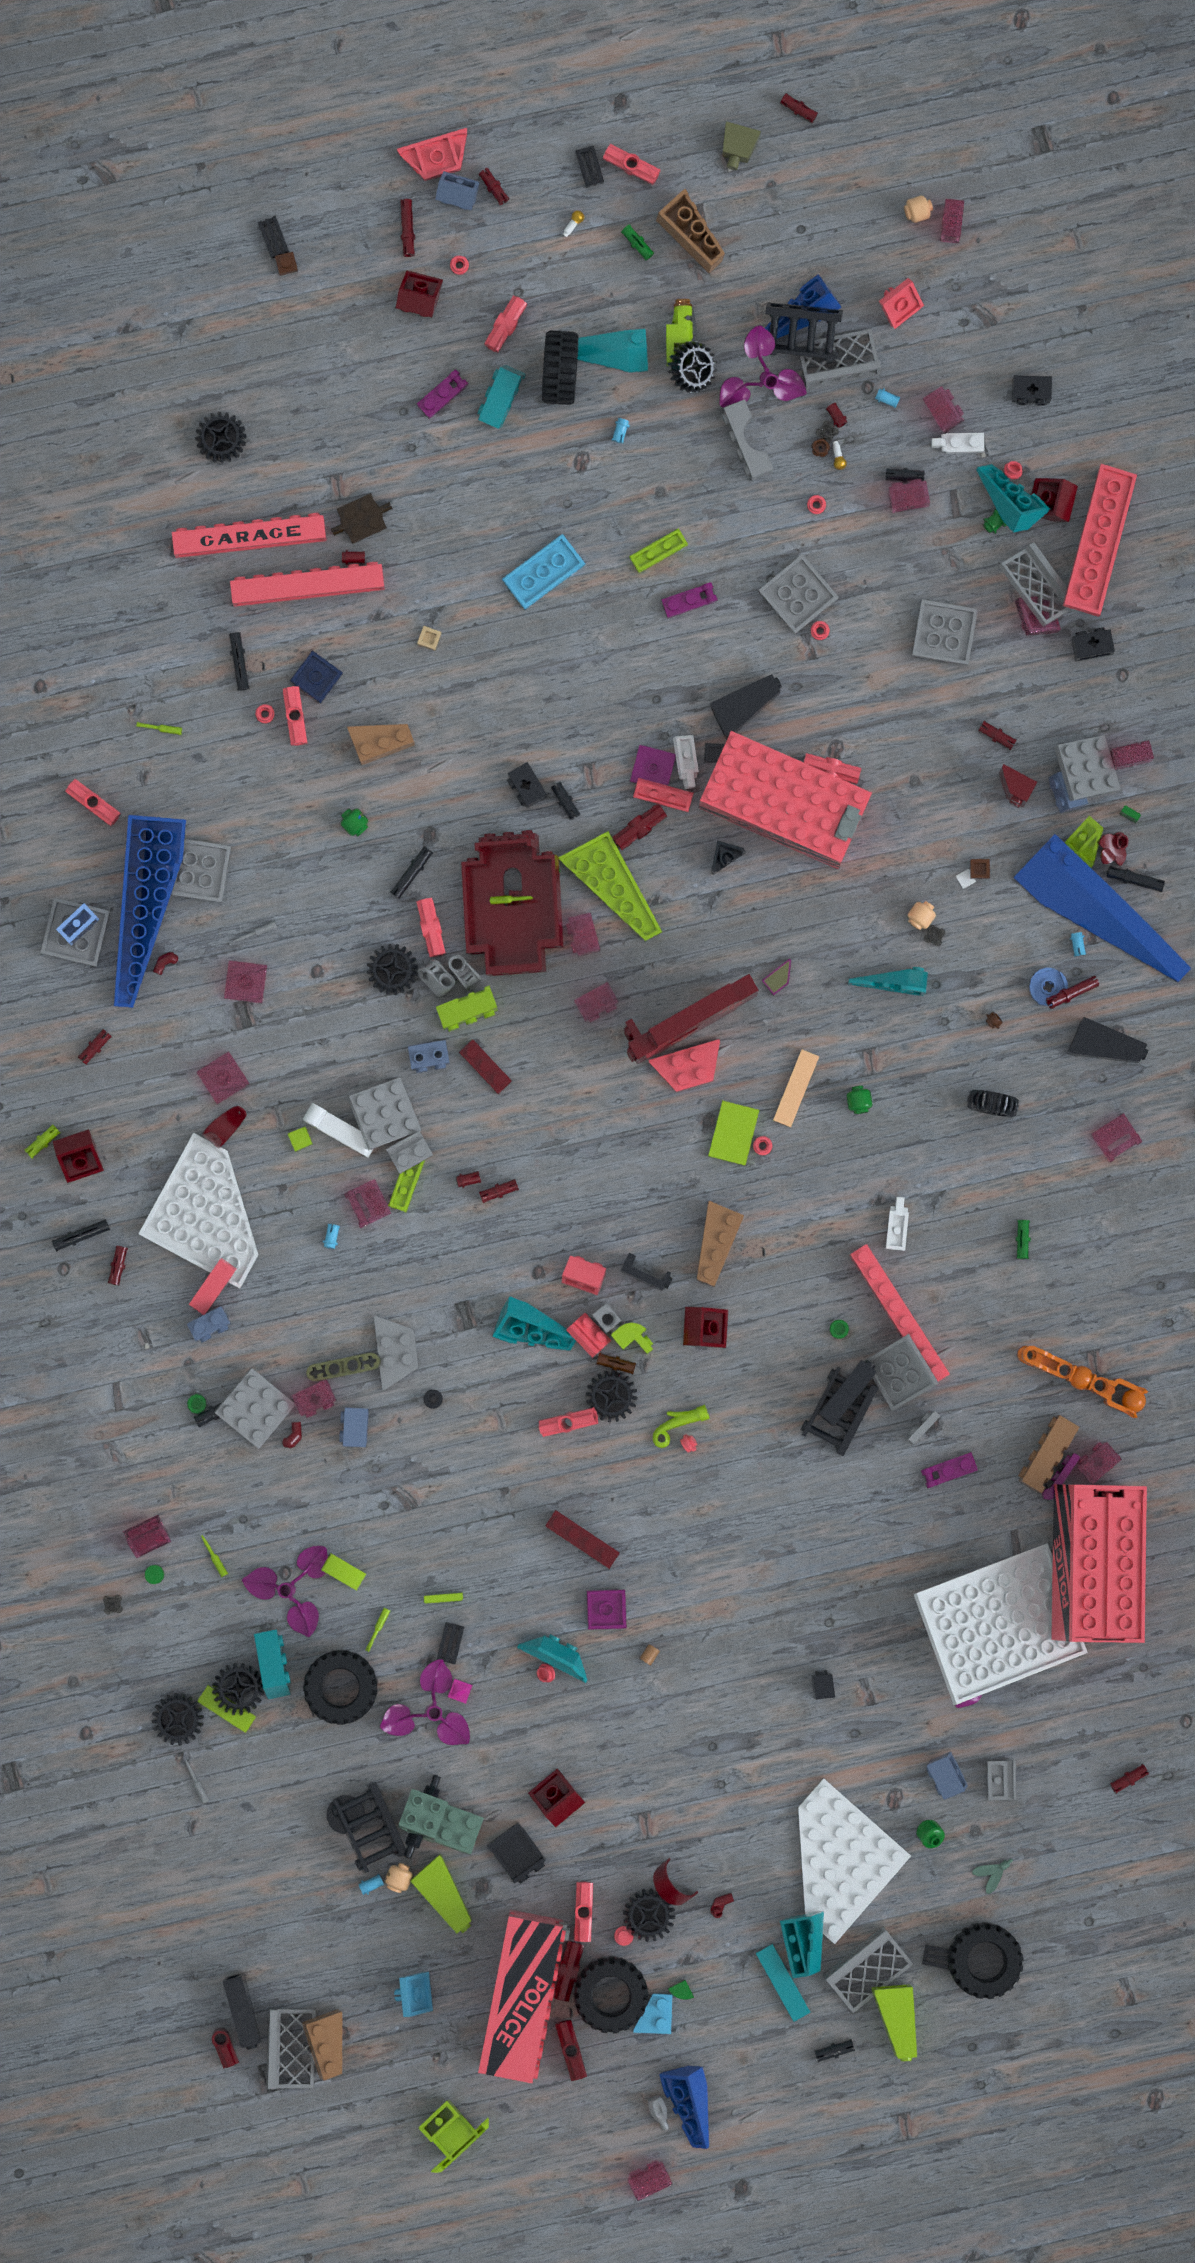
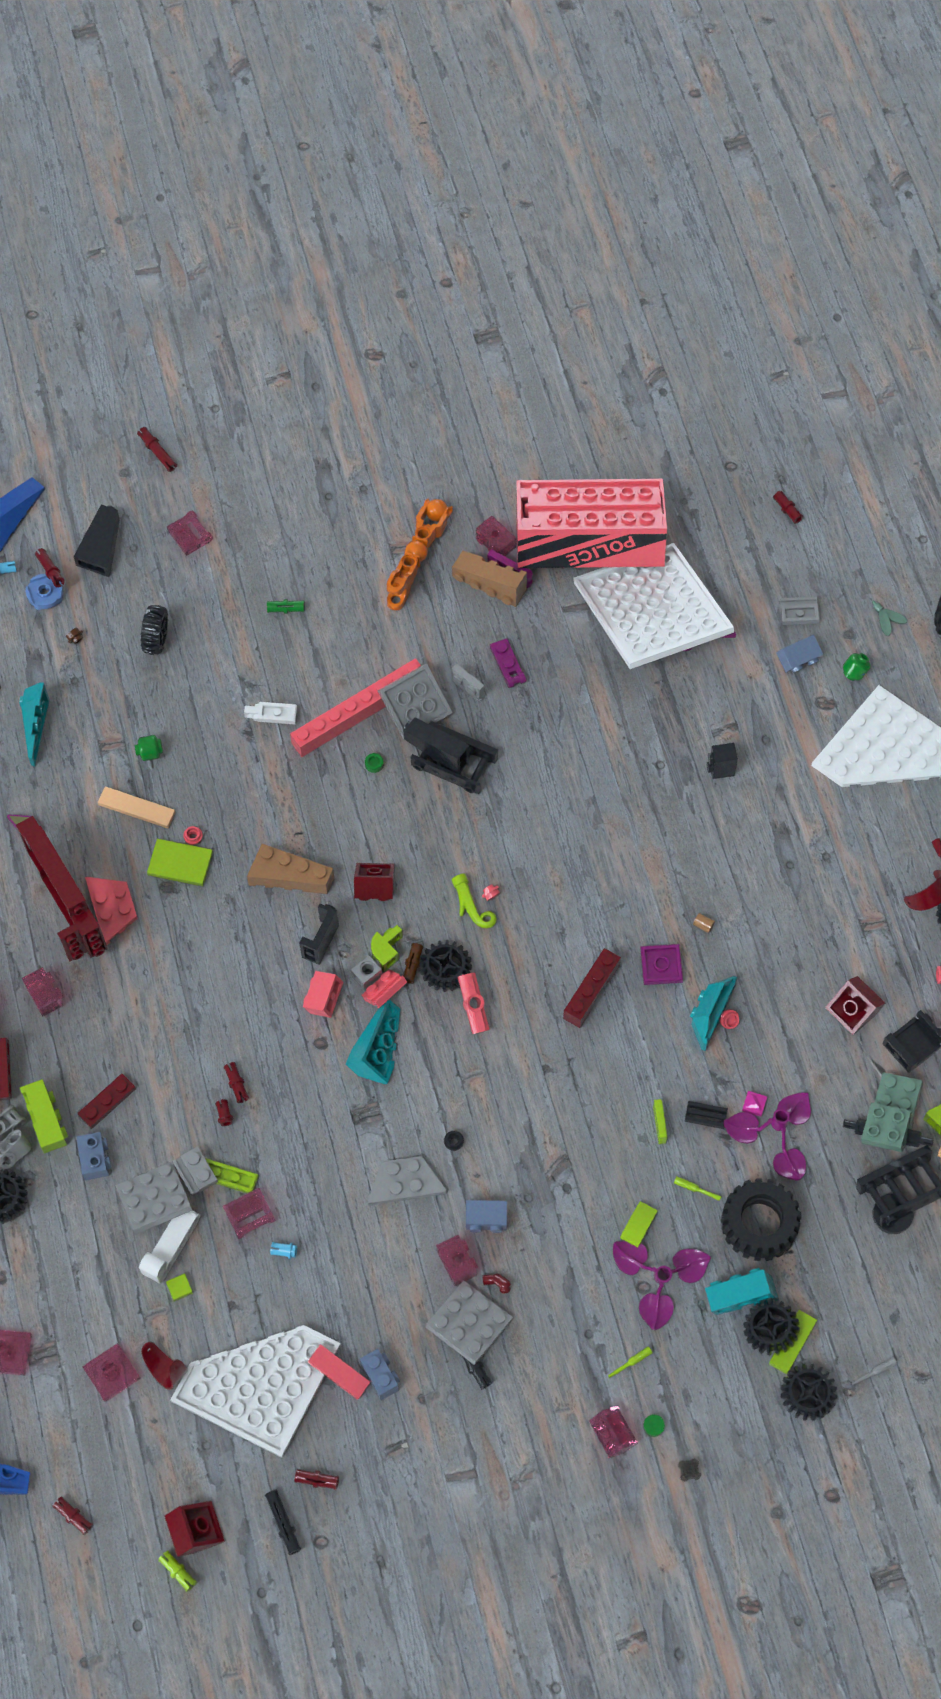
camera: 90 degrees left, 20 degrees down
green tile [187,1394,207,1414] -> none
olive beam [306,1353,381,1381] -> none

